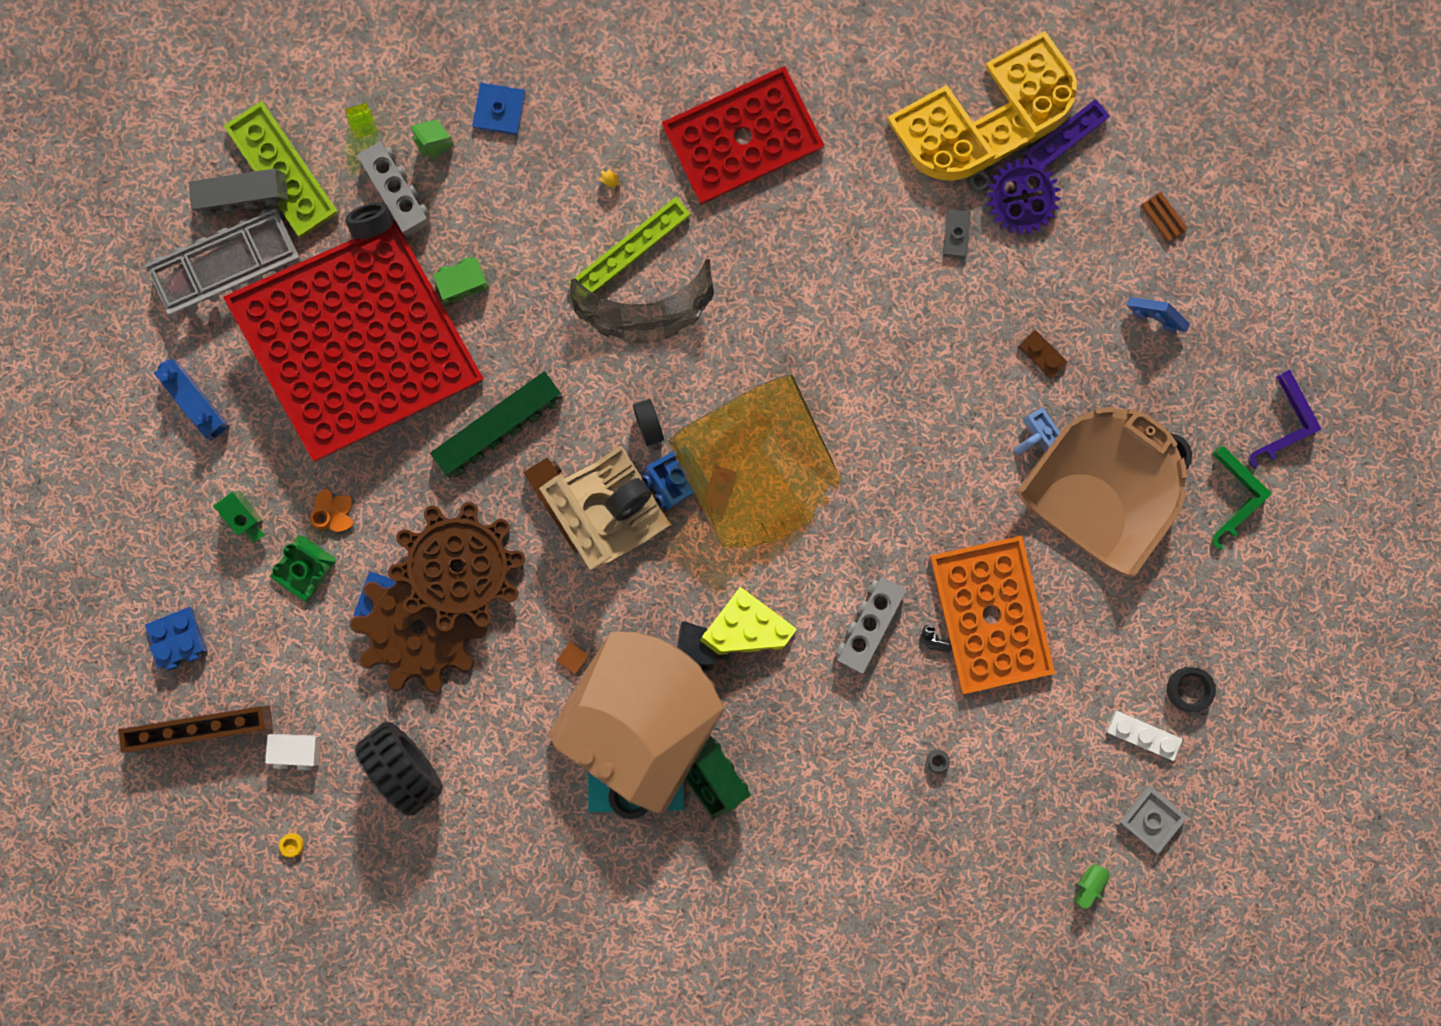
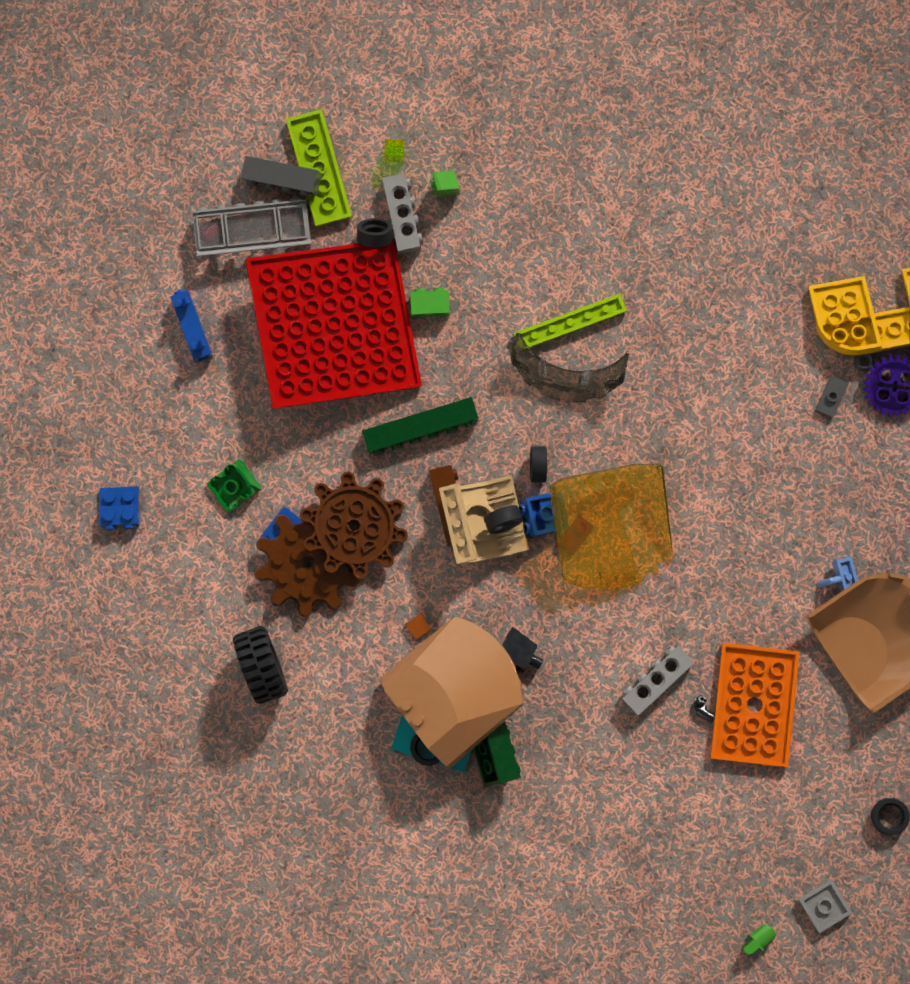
camera: 25 degrees right, 0 degrees up
reddish brown brick [118,705,273,753] -> none
green torso [213,491,265,544] -> none
white brick [265,734,321,770] -> none
yellow tile [279,833,304,858] -> none
orange plate [310,488,354,532] -> none
blue plate [472,82,526,136] -> none
yellow plate [599,169,621,190] -> none
red plate [661,66,825,205] -> none
neon yellow plate [700,587,797,655] -> none
dark grey plate [926,750,950,774] -> none
reddish brown plate [1018,330,1068,379] -> none
white plate [1106,711,1183,761] -> none

